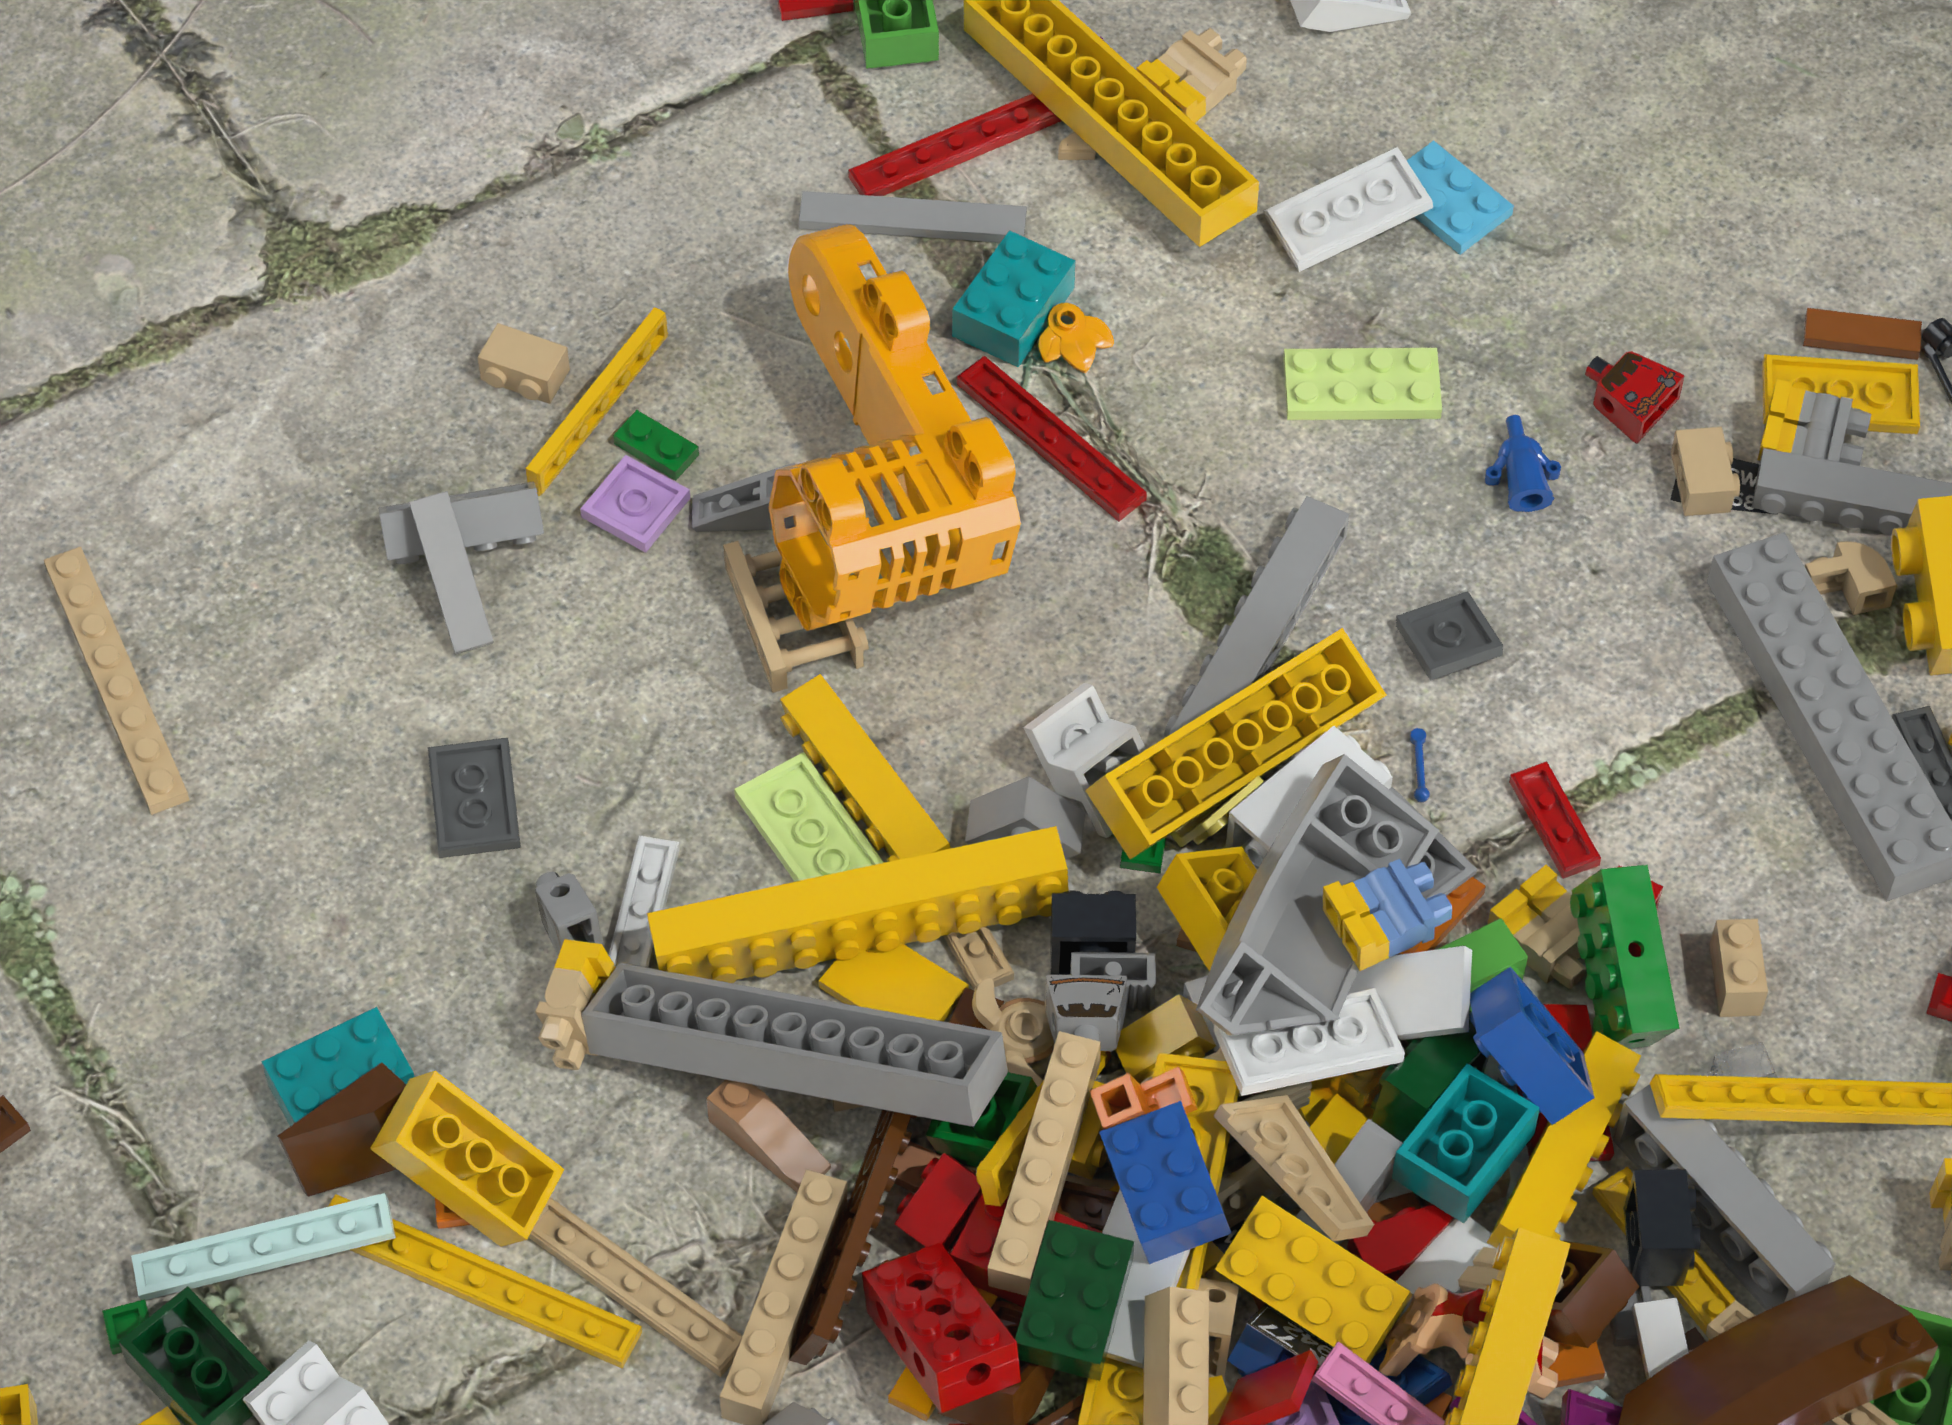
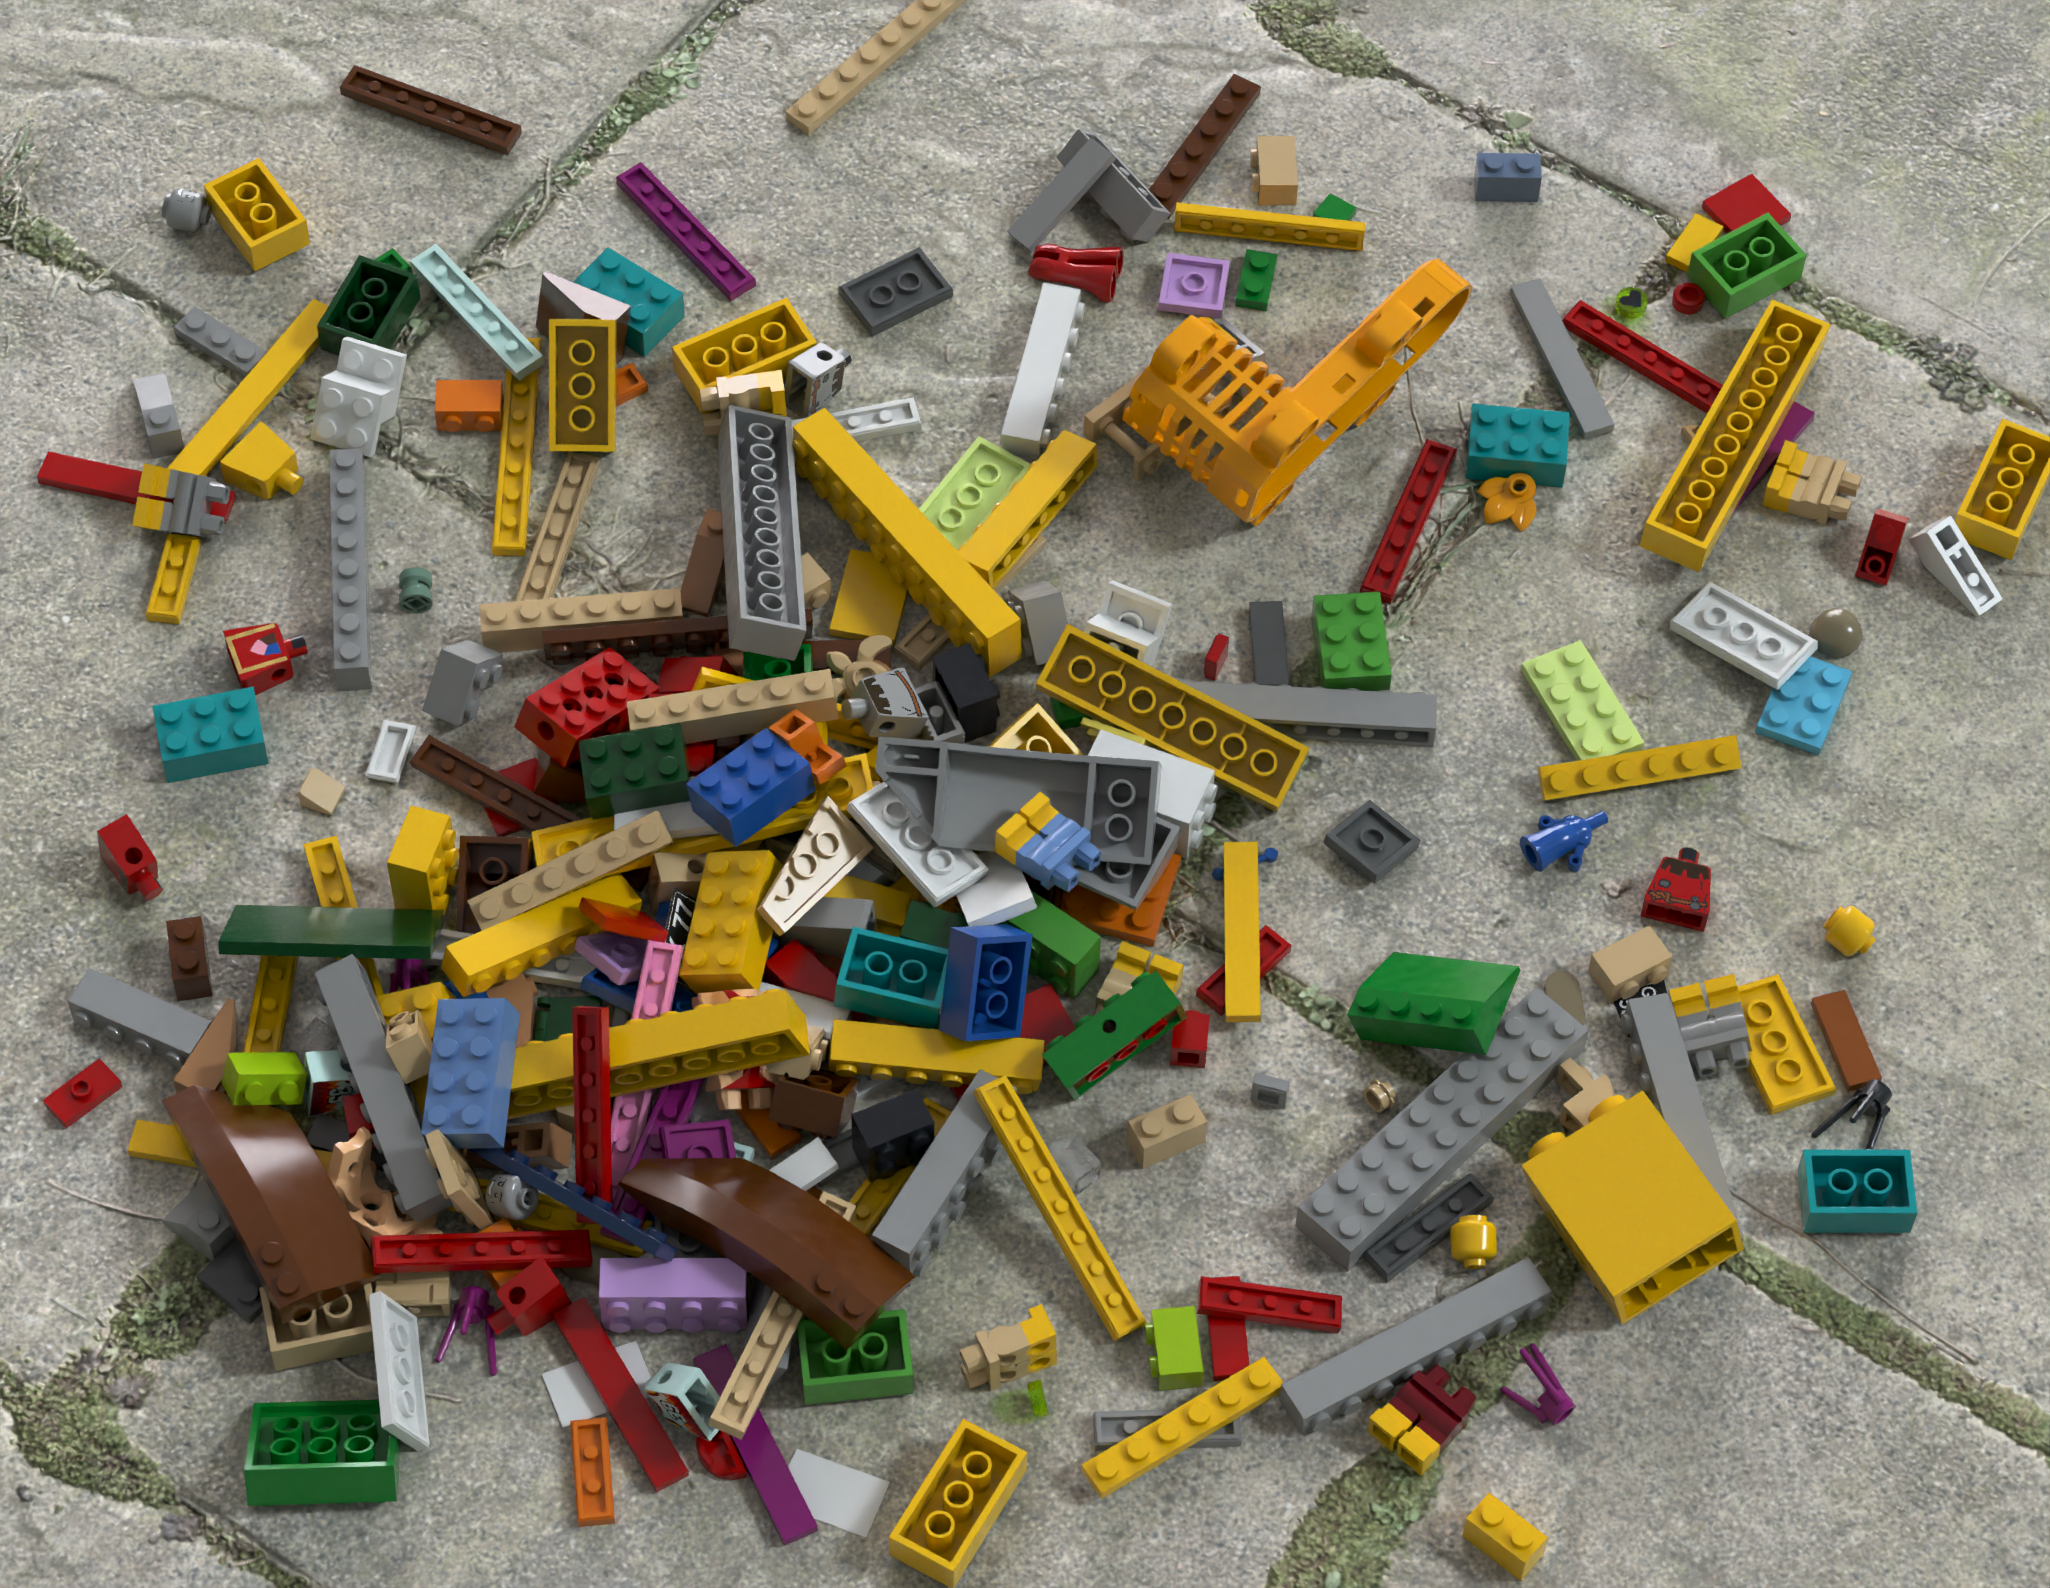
camera: 65 degrees right, 0 degrees up
none -> orange brick [435,380,504,432]
none -> magenta tile [616,162,756,302]
none -> yellow brick [672,297,817,414]
none -> white brick [1001,282,1085,460]
none -> red piece [1028,243,1124,302]
none -> reddish brown plate [1149,74,1261,219]
none -> red tile [1204,633,1229,681]
none -> yellow tile [1224,841,1261,1022]
none -> dark grey tile [1249,601,1289,686]
none -> light grey tile [1251,1073,1290,1109]
none -> bright green brick [1311,592,1392,691]
none -> green tile [1313,193,1357,221]
none -> green slope [1347,952,1521,1055]
none -> tan plate [1363,1079,1396,1113]
none -> sand blue brick [1474,153,1542,202]
none -> yellow plate [1537,735,1742,801]
none -> dark tan tile [1544,971,1585,1025]
none -> clear neon green tile [1615,287,1648,319]
none -> yellow tile [1665,213,1724,273]
none -> red tile [1672,283,1705,315]
none -> dark tan hair [1808,608,1863,658]
none -> yellow head [1823,905,1876,957]
none -> red slope [1855,508,1909,586]

